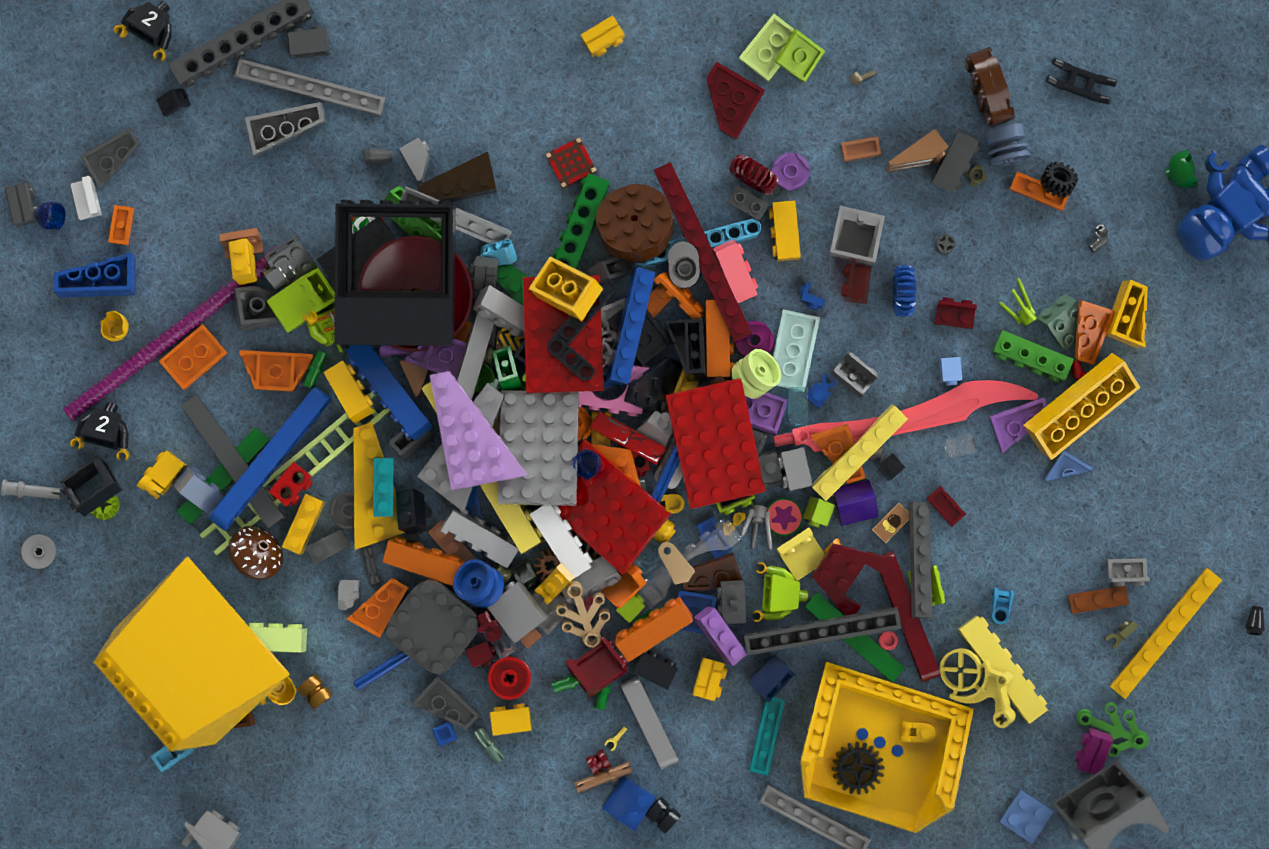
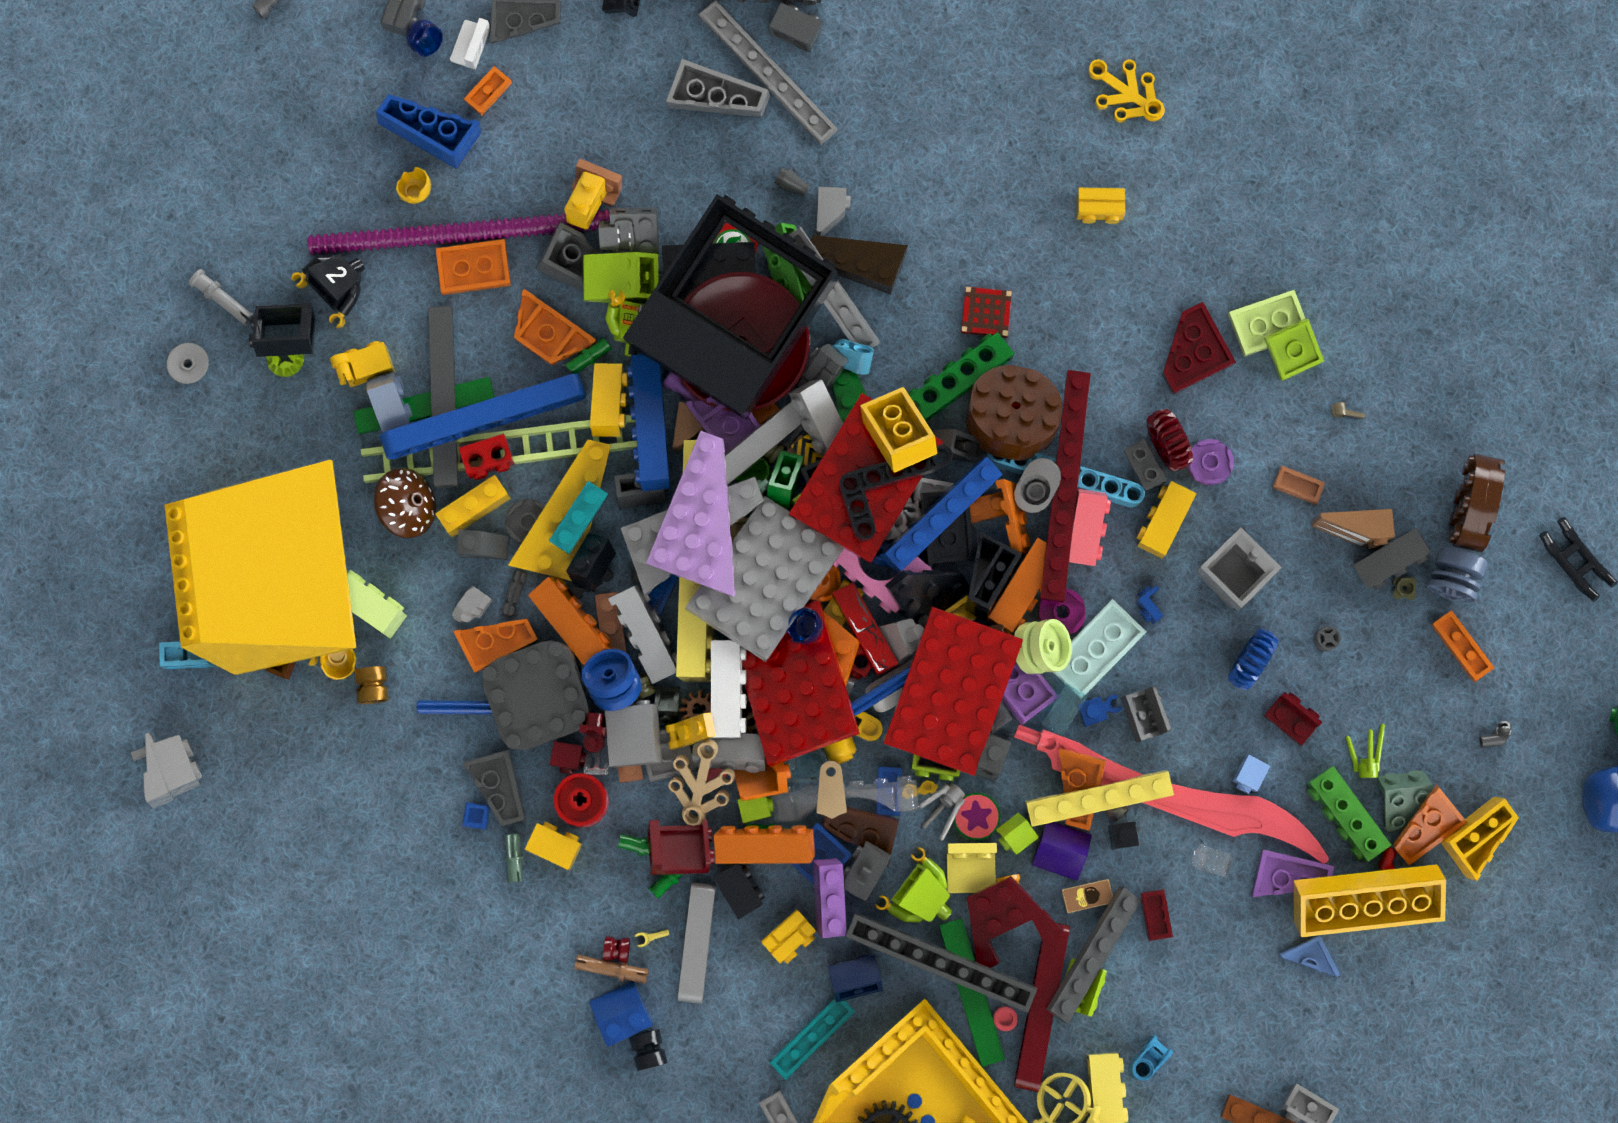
camera: 30 degrees right, 5 degrees down
light grey brick [778,448,812,492] -> none
clear red bracket [841,259,872,304] -> none
black tyre [1040,162,1078,198] -> none

